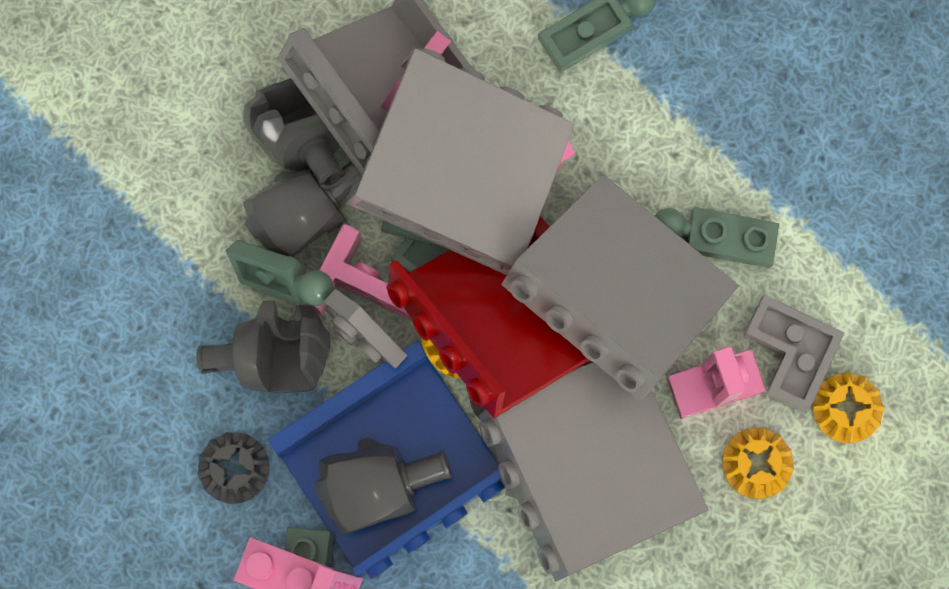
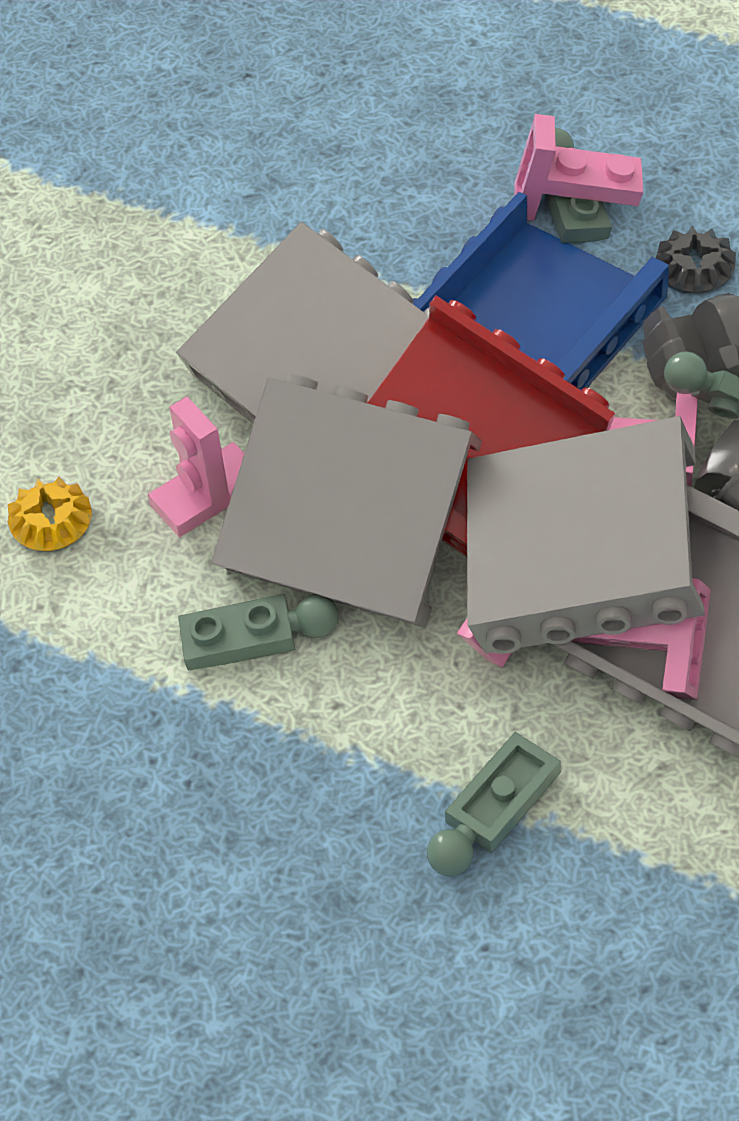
camera: 165 degrees right, 25 degrees down
dark grey piece [314,438,453,534] -> none
light grey plate [324,288,407,369] -> none
yellow gear [722,427,795,499] -> none
light grey plate [743,294,844,414] -> none

